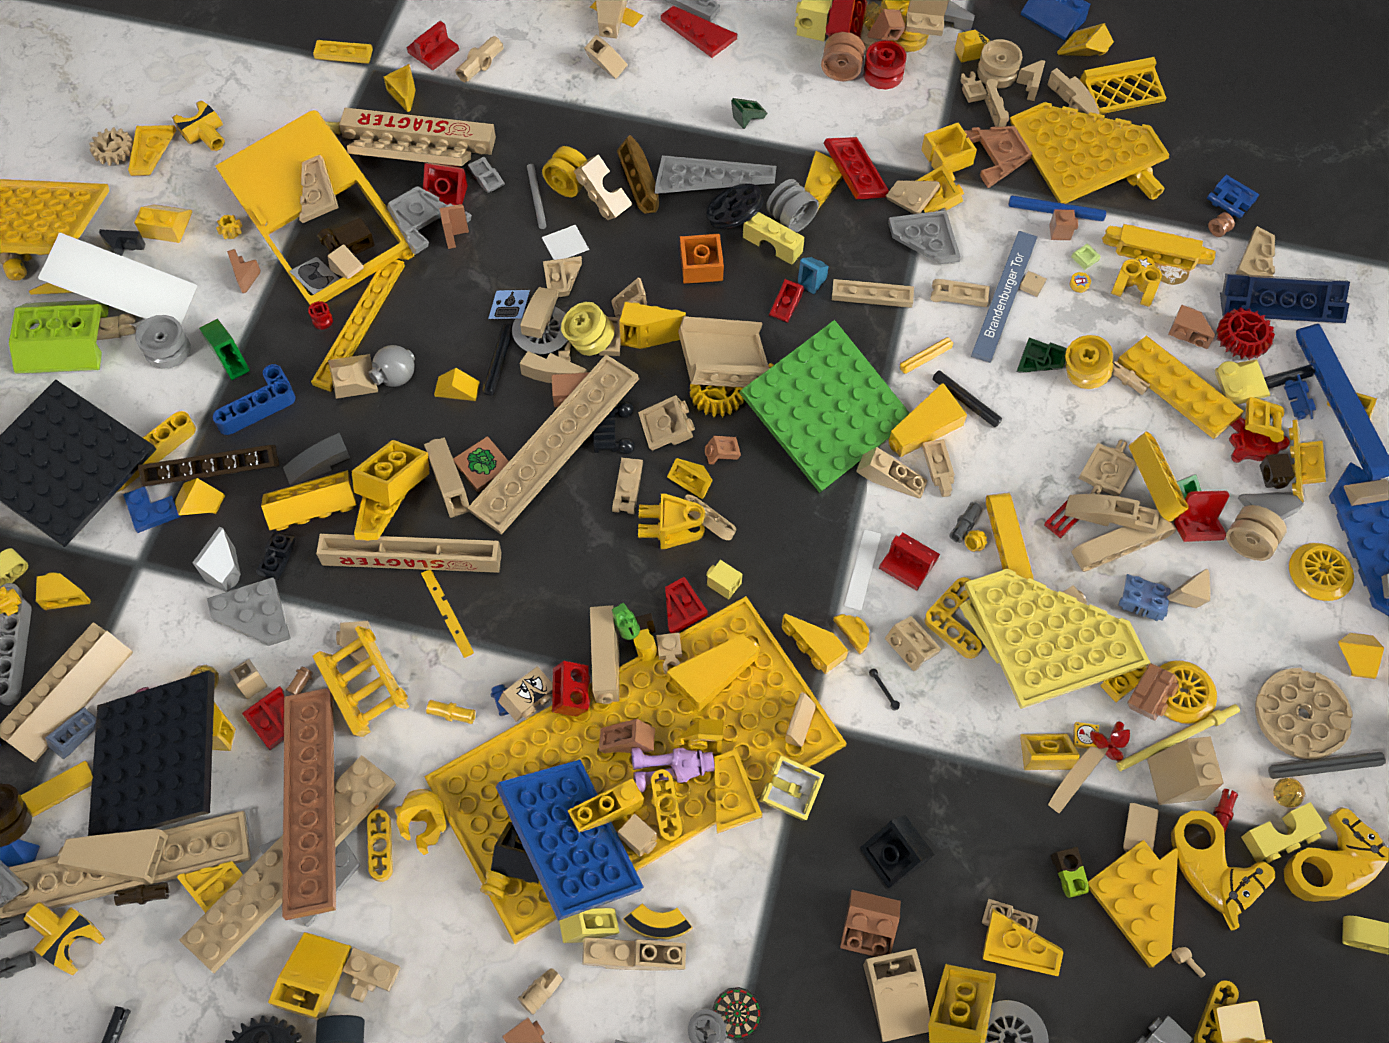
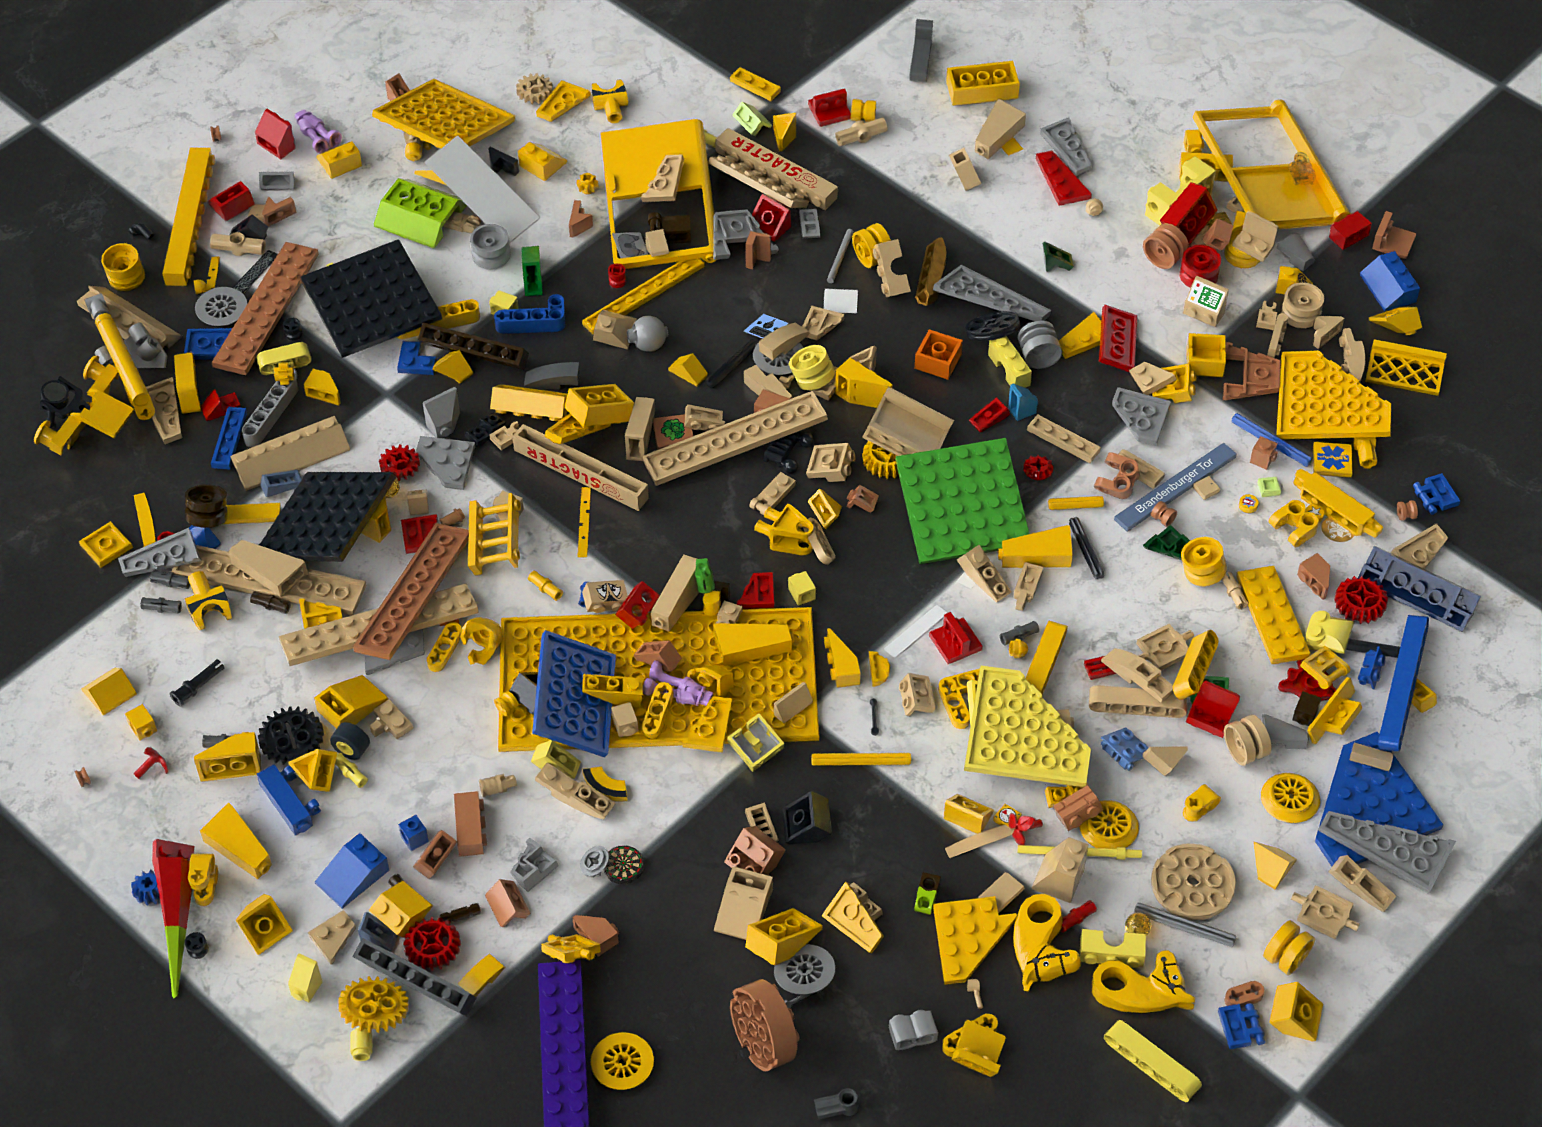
camera: 30 degrees right, 10 degrees down
none -> red gear [379,444,420,481]
none -> light yellow brick [489,290,518,315]
none -> tan plate [490,421,519,450]
none -> tan bracket [685,404,725,431]
none -> yellowish green panel [733,102,772,136]
none -> tan slope [745,802,778,842]
none -> yellow axle [811,753,911,765]
none -> yellow wheel [851,99,876,122]
none -> red gear [1023,454,1054,480]
none -> tan plate [1086,198,1103,217]
none -> nougat piece [1094,452,1140,499]
none -> nougat wheel [1151,501,1177,527]
none -> yellow piece [1182,784,1221,822]
none -> slope [1183,276,1229,327]
none -> yellow tile [1313,442,1352,477]

